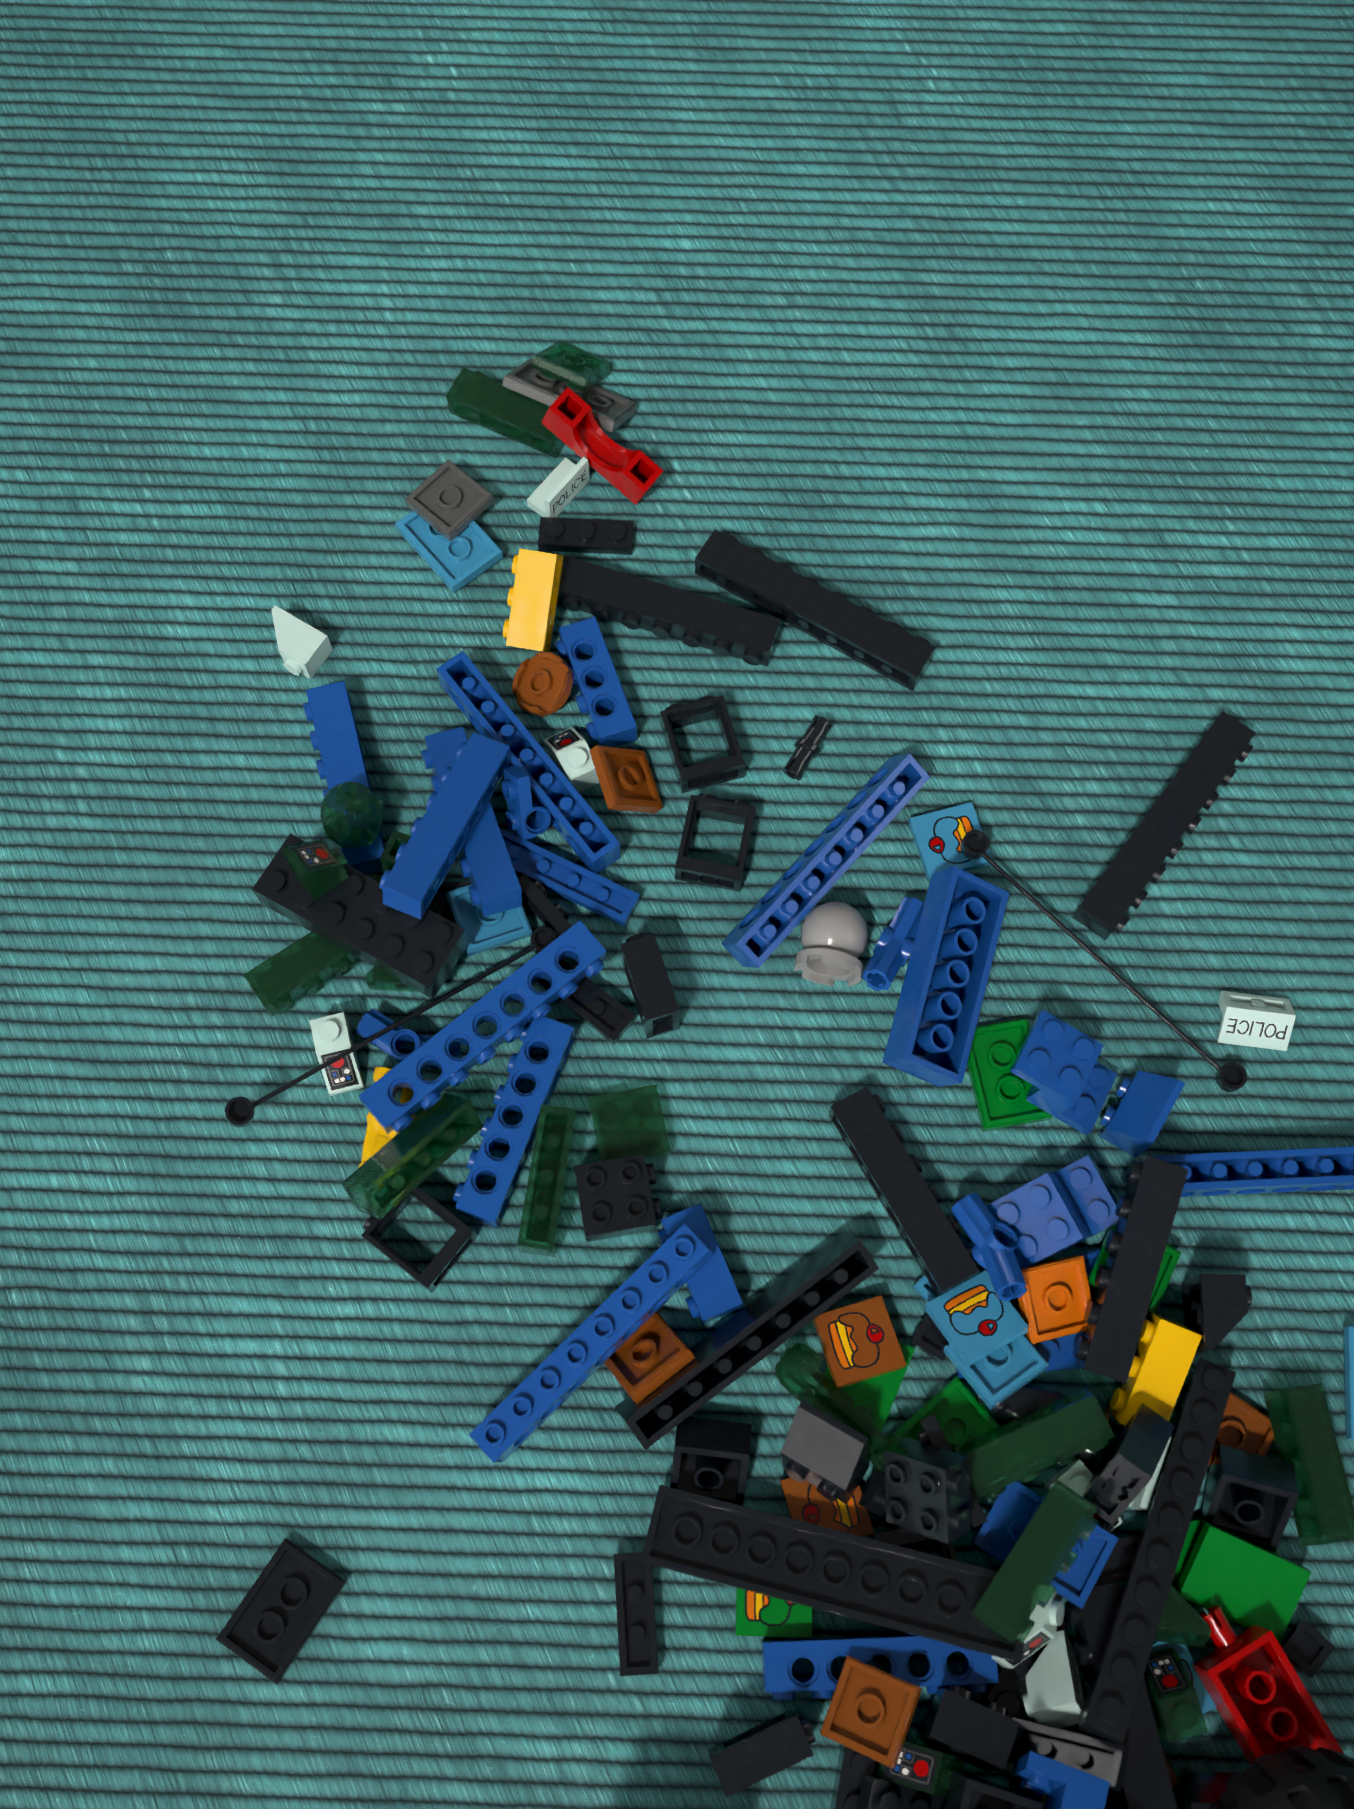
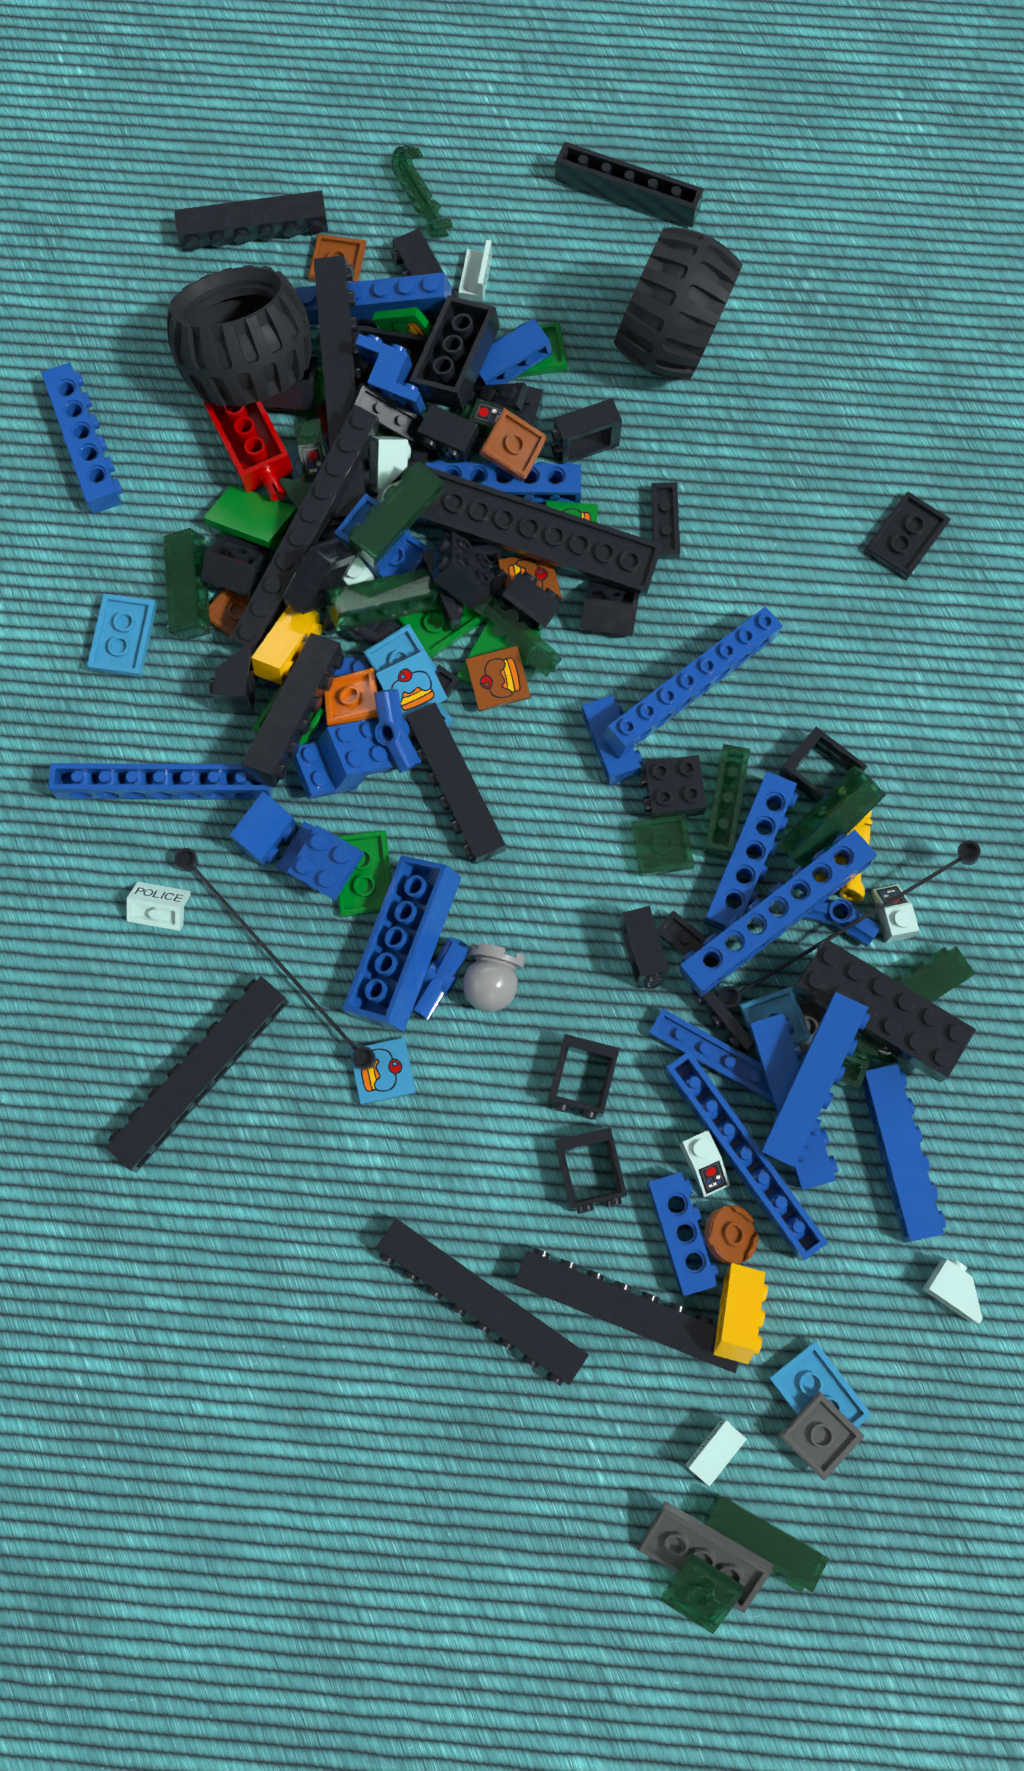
camera: 175 degrees left, 5 degrees up
clear green slope [281,839,349,901] -> none
clear green plate [320,781,384,849] -> none
blue plate [502,765,551,840] -> none
black plate [538,517,634,555] -> none
red arch [541,387,664,505] -> none
dark orange tile [590,745,663,813] -> none
dark orange tile [604,1312,695,1405] -> none
black brick [615,1231,879,1450] -> none
blue brick [721,753,930,968] -> none
black pin [782,715,832,781] -> none
black plate [1280,1619,1335,1678] -> none

